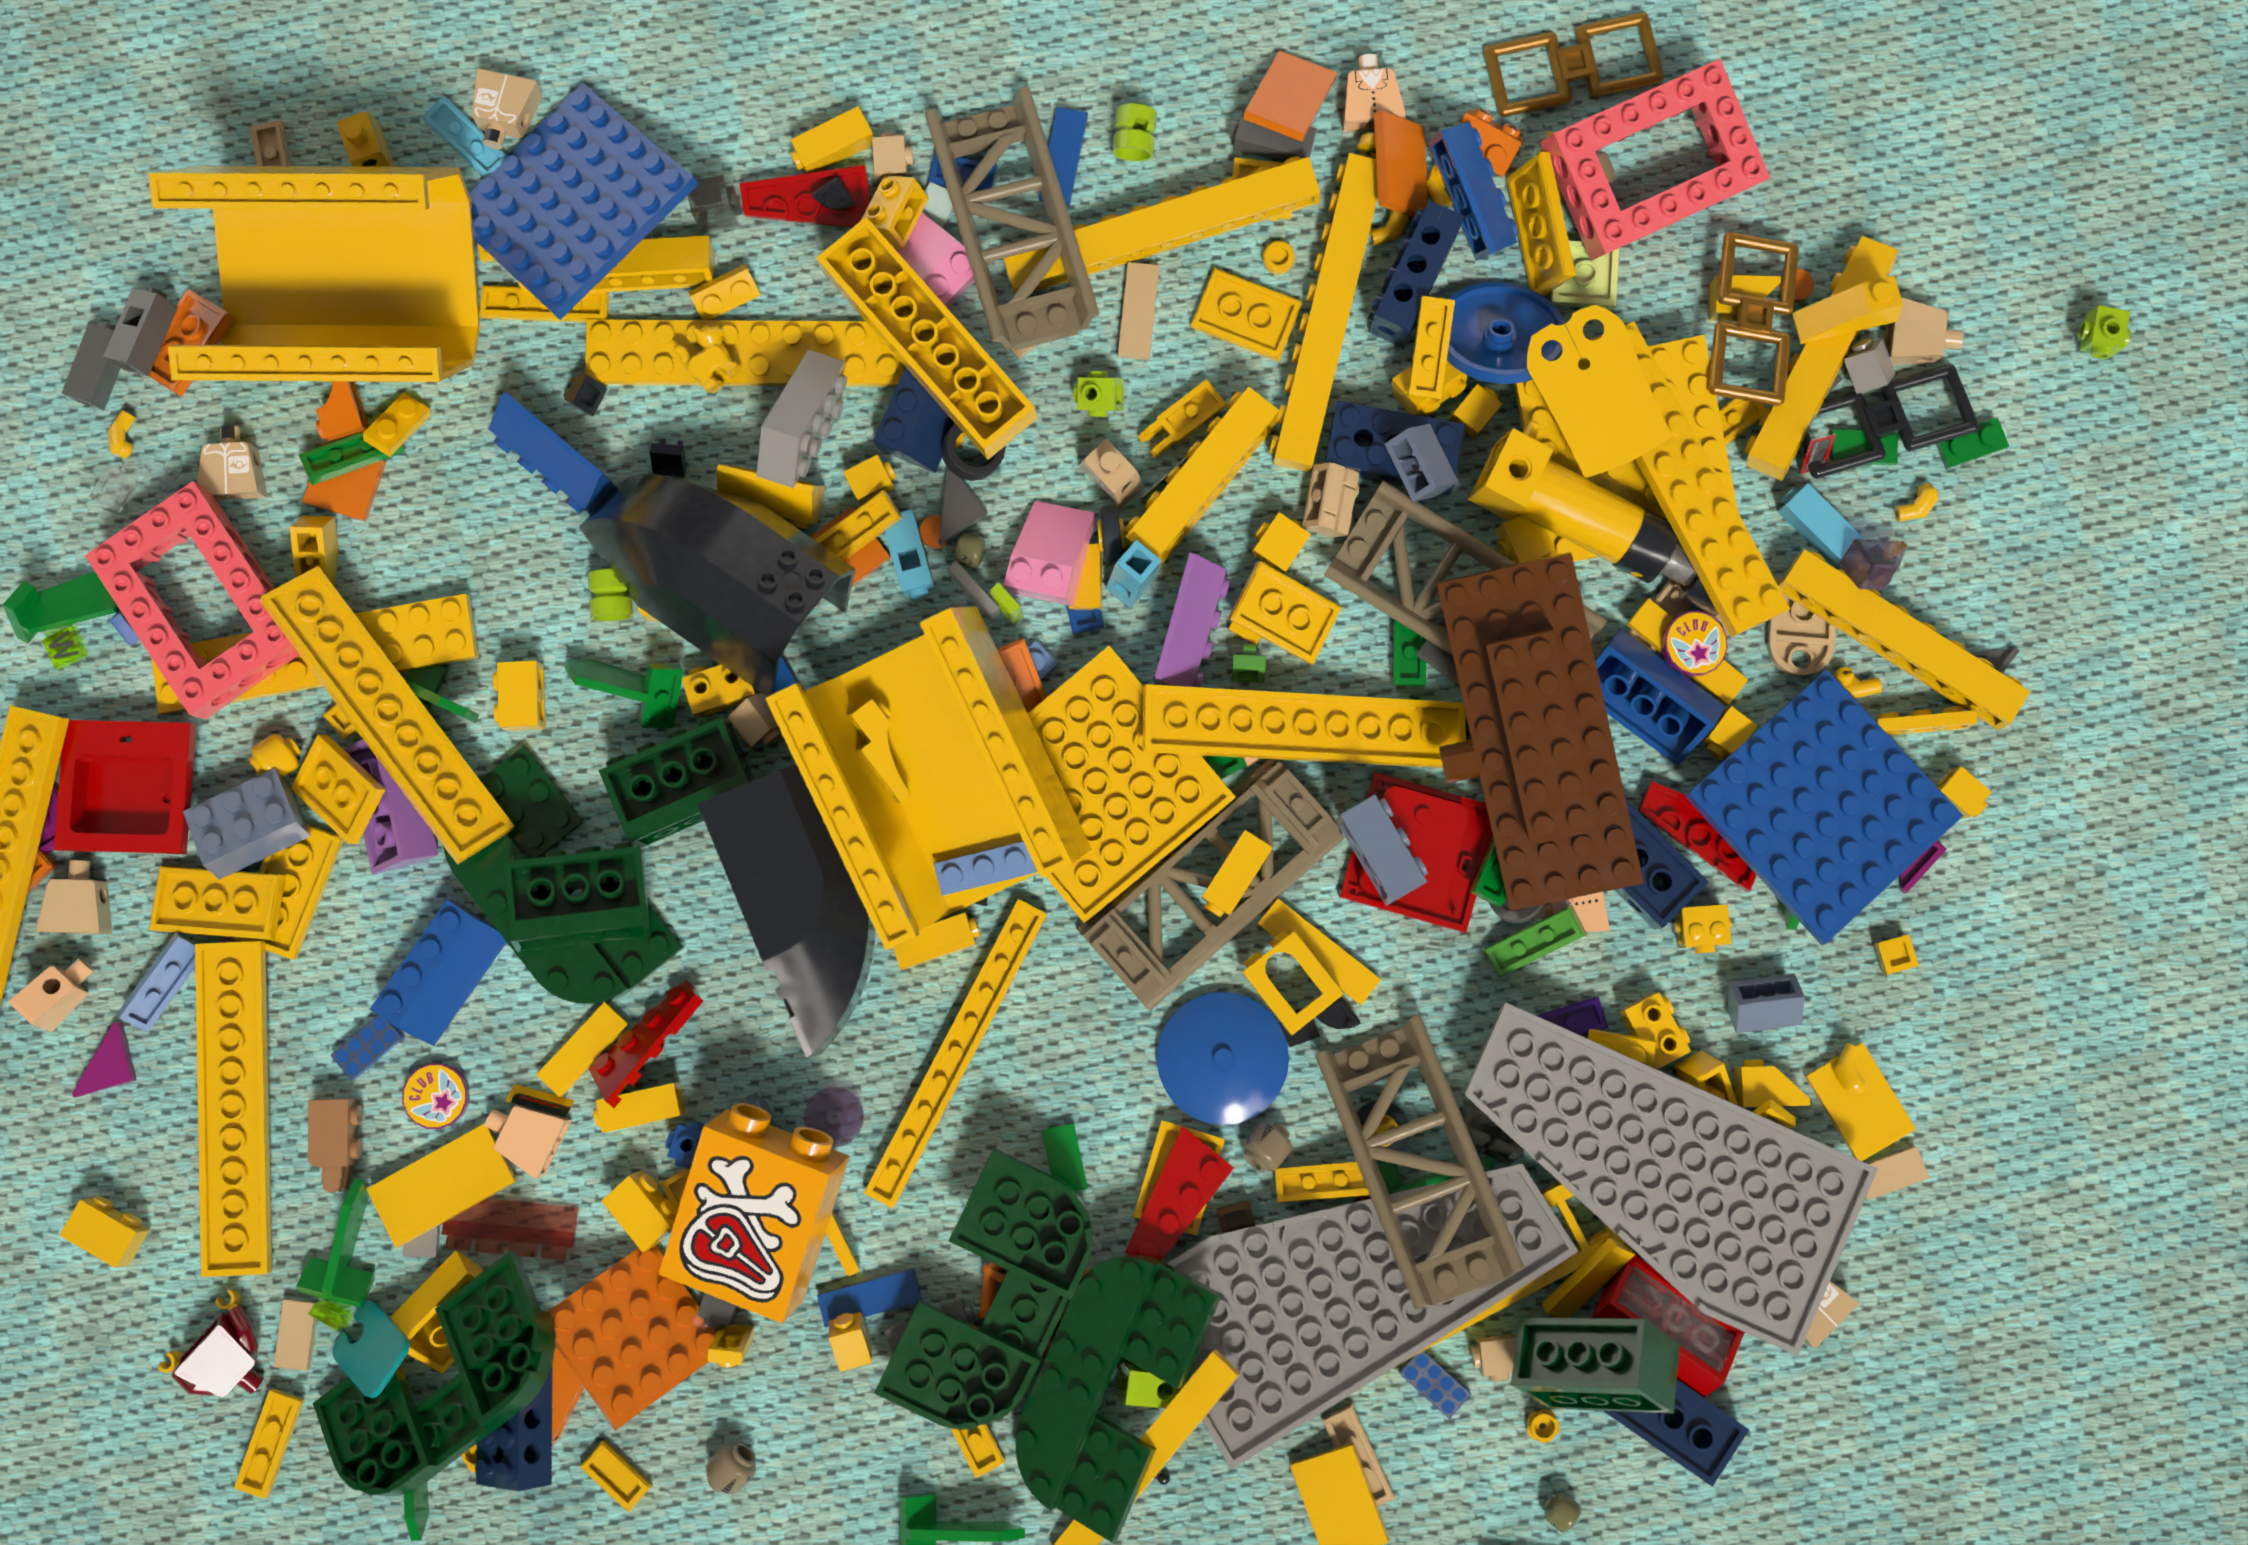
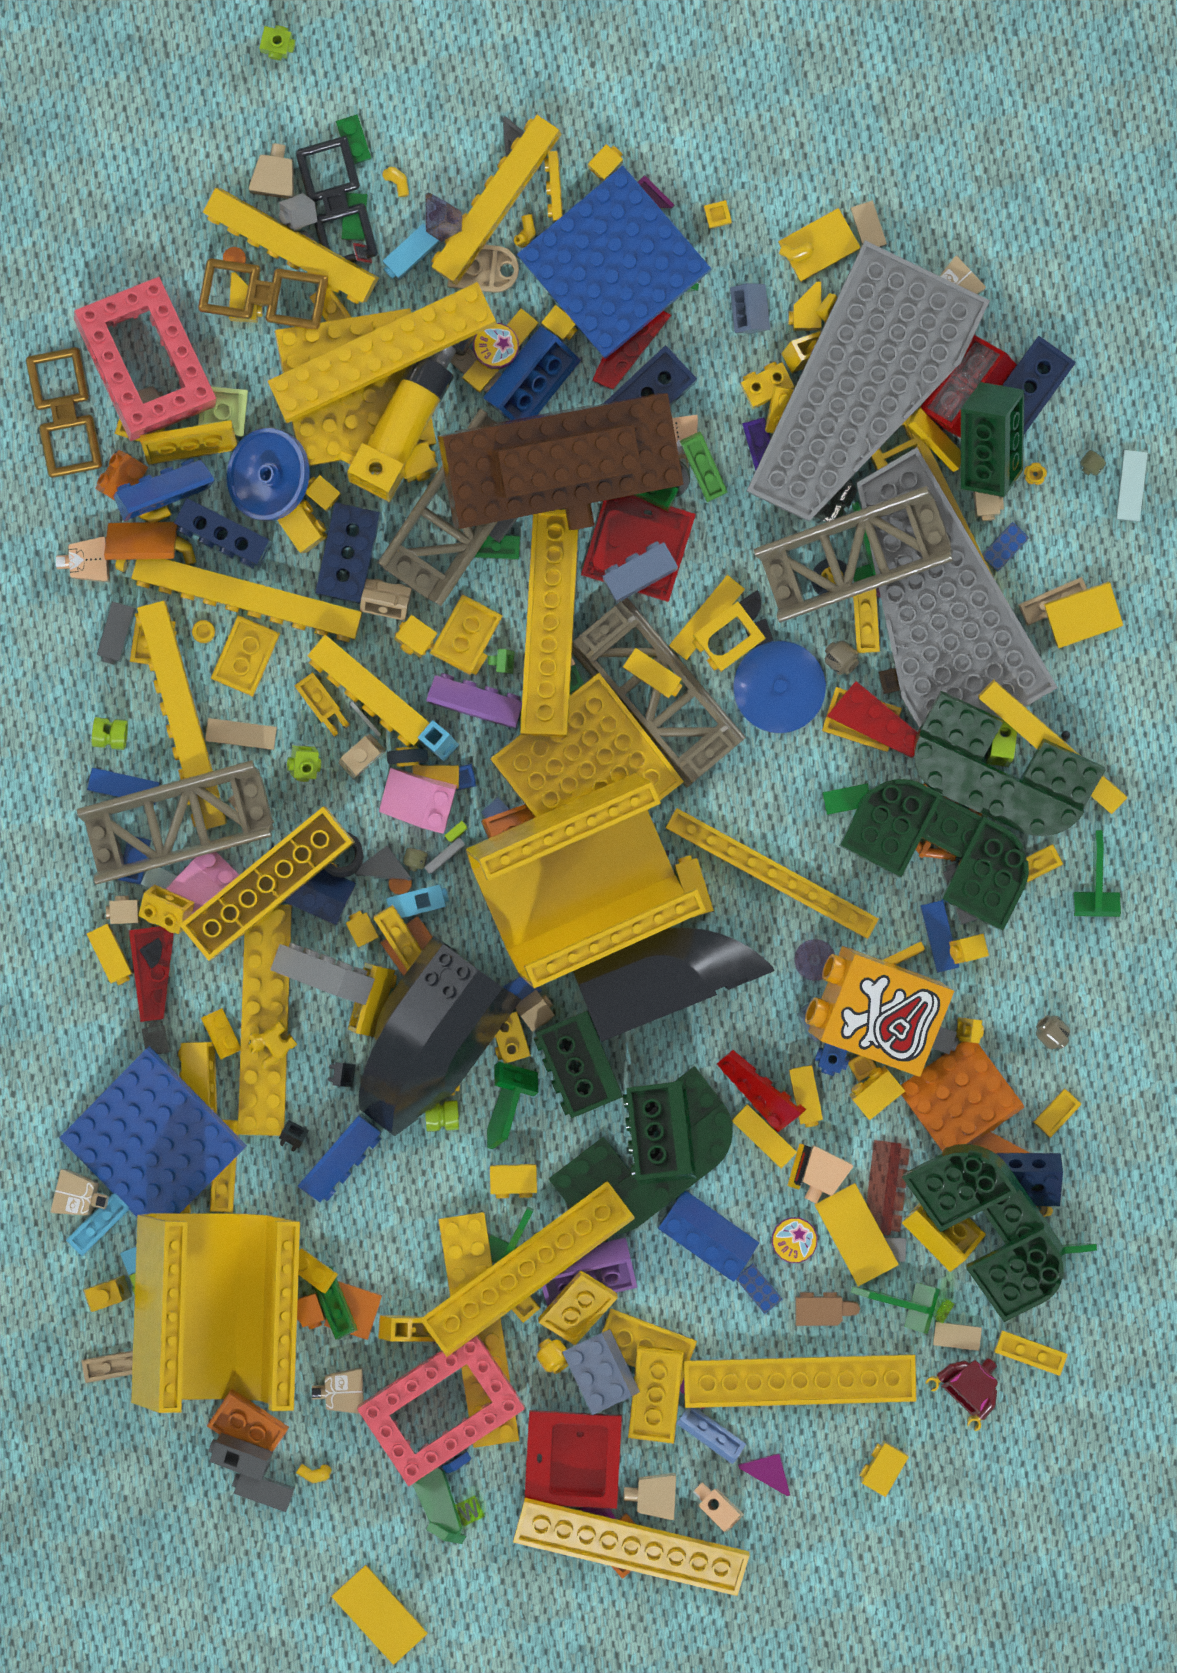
camera: 90 degrees left, 5 degrees up
clear tile [89,456,181,513] -> none
teal piece [333,1300,410,1398] -> none
yellow slope [847,699,911,803] -> none
medium blue plate [934,841,1038,896] -> none
orange tile [1243,50,1337,142] -> none
sand blue brick [1385,424,1458,502] -> none
yellow plate [1407,296,1455,399] -> none
yellow piece [1527,305,1672,478] -> none
yellow head [1674,904,1732,954] -> none
yellow slope [1792,276,1903,344] -> none

